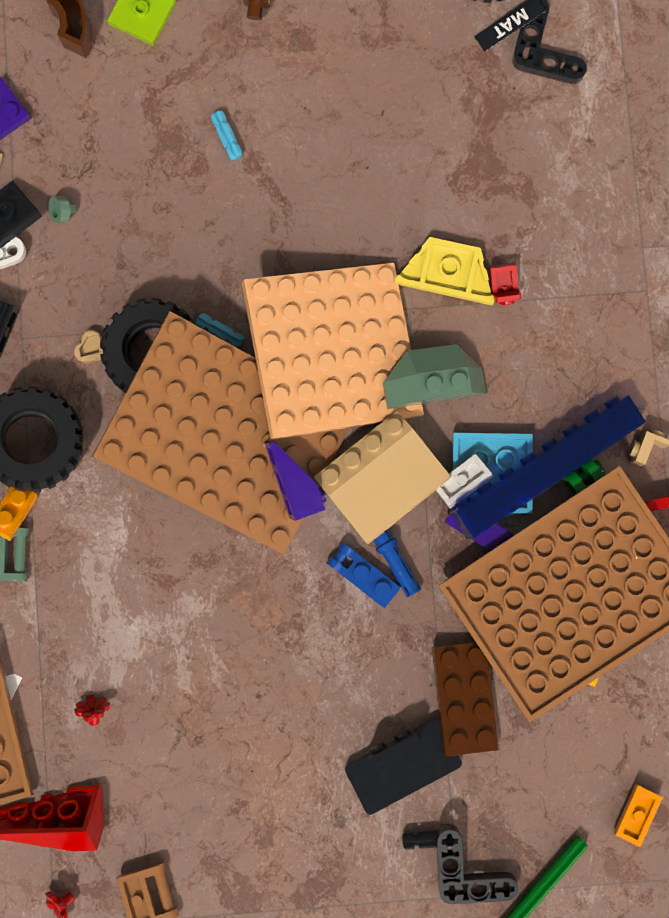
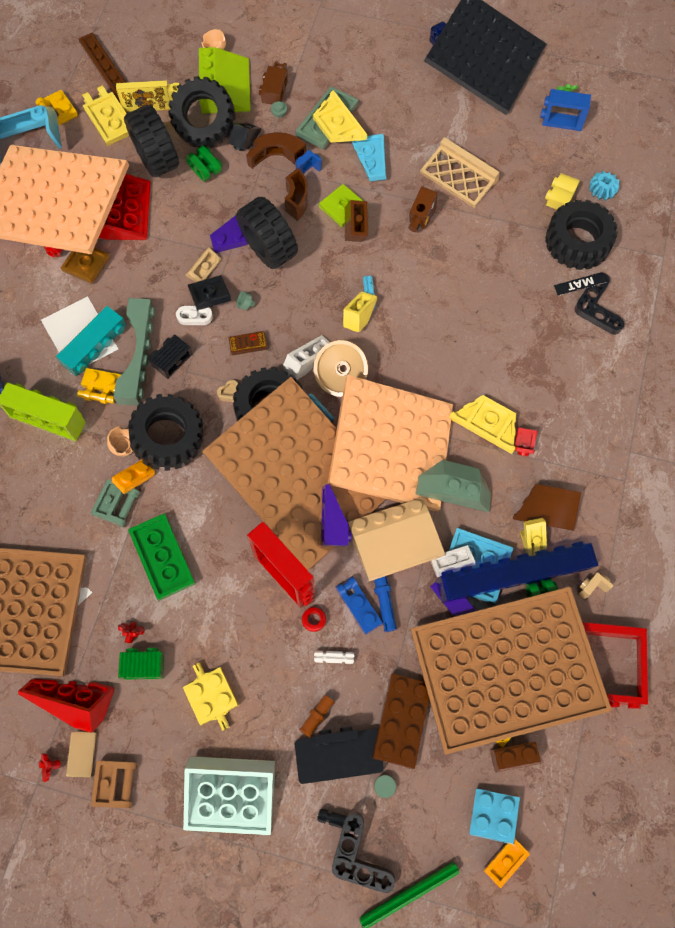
camera: 20 degrees right, 15 degrees down
none -> tan slope [66,732,97,777]
none -> green brick [118,648,164,680]
none -> green plate [128,513,195,601]
none -> light yellow plate [183,662,239,731]
none -> light aqua slope [183,756,275,835]
none -> reddish brown tile [228,331,267,356]
none -> black tyre [236,197,298,269]
none -> red window [247,522,315,608]
none -> white slope [281,335,330,380]
none -> dark orange pin [299,695,335,738]
none -> red piece [302,607,326,632]
none -> tan dish [314,340,369,396]
none -> white axle [314,650,354,664]
none -> light yellow slope [343,291,377,332]
none -> reddish brown brick [345,200,368,242]
none -> sand green tile [374,775,396,798]
none -> medium azure plate [469,789,520,845]
none -> reddish brown brick [490,742,541,773]
none -> reddish brown slope [513,484,581,531]
none -> light yellow slope [520,518,547,559]

